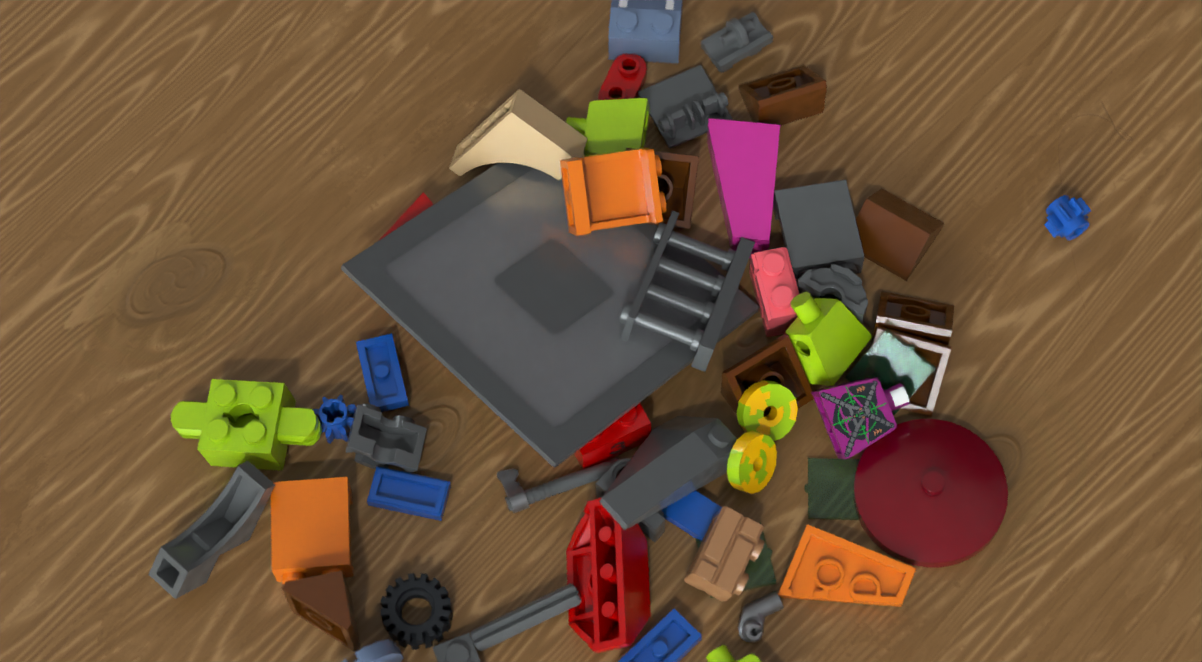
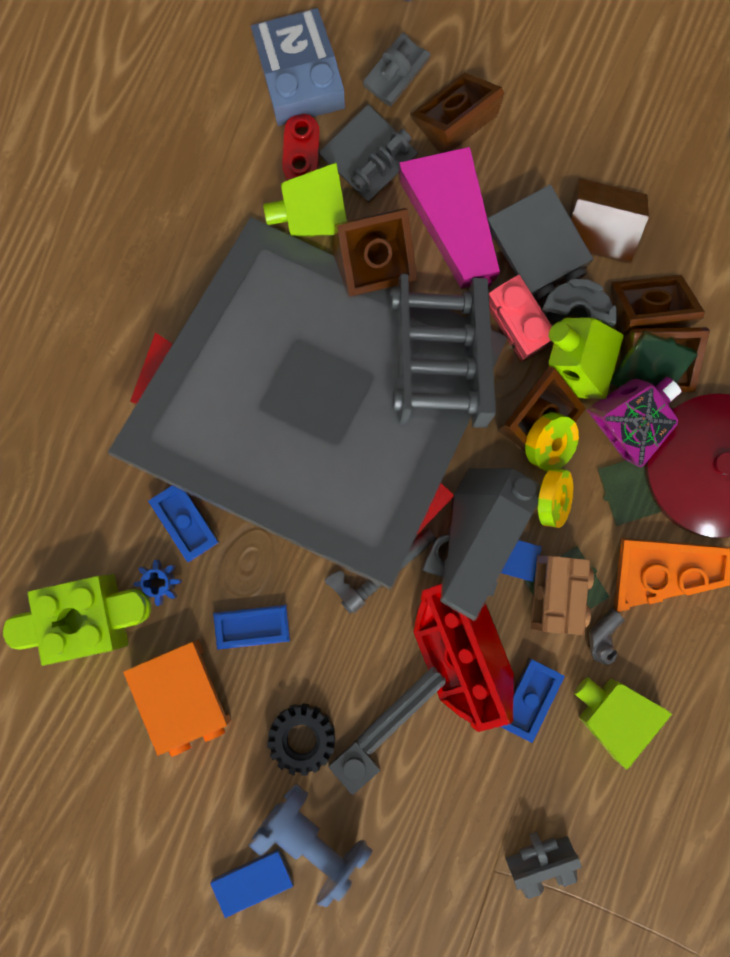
camera: 20 degrees left, 20 degrees up
dark grey arch [148,461,275,599] -> none
reddish brown slope [281,570,360,652] -> none
dark grey cylinder [345,404,427,473] -> none
tan arch [449,89,588,181] -> none
orange panel [560,147,666,236] -> none

